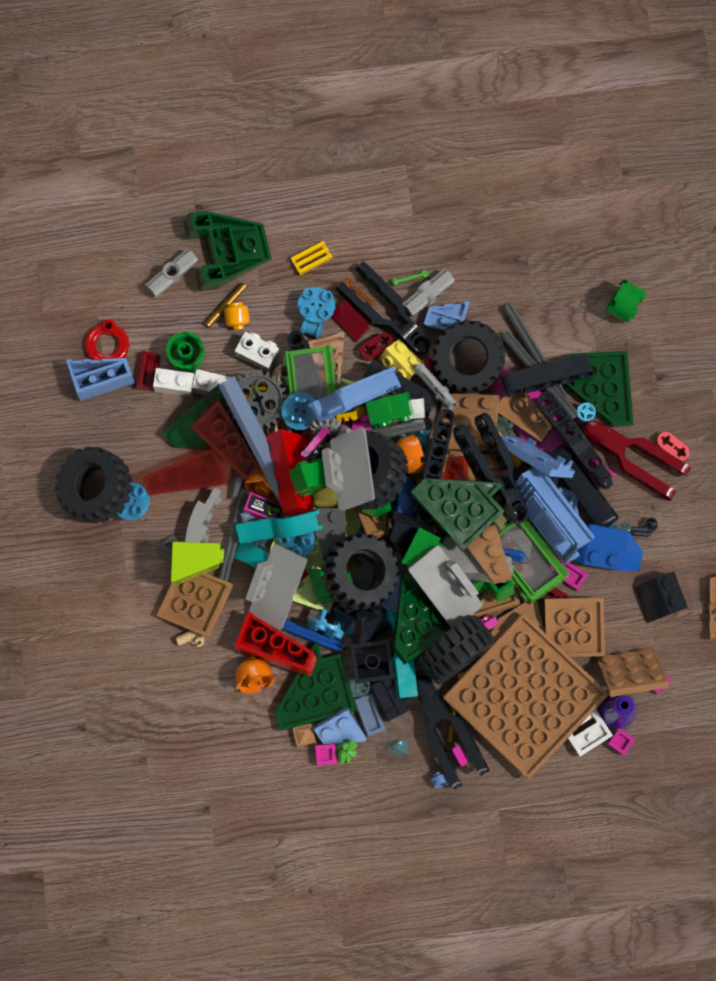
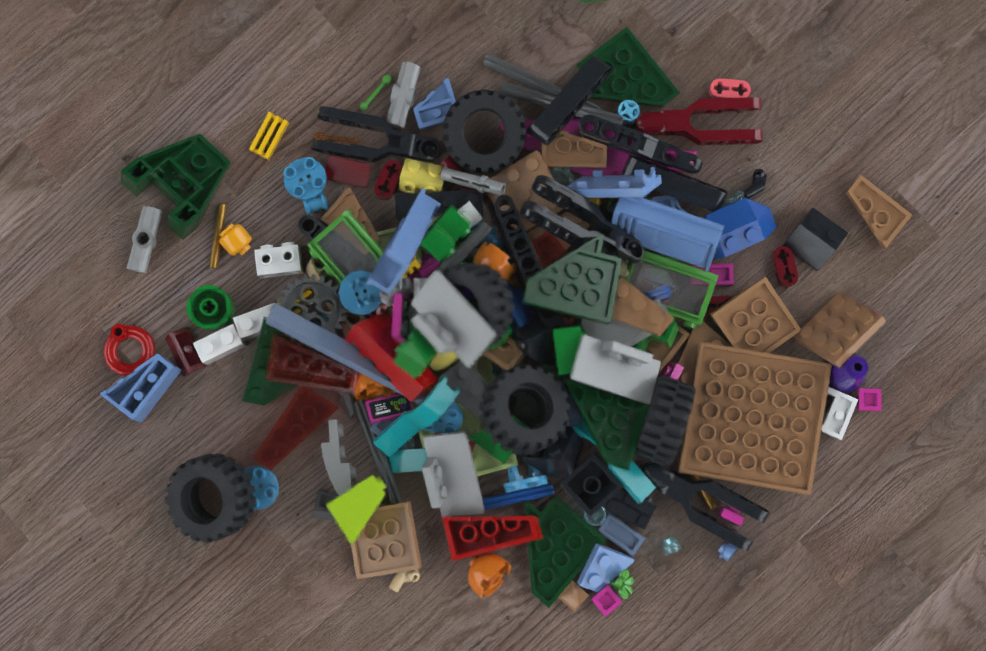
camera: 30 degrees left, 5 degrees up
none -> dark red beam [772,246,799,288]

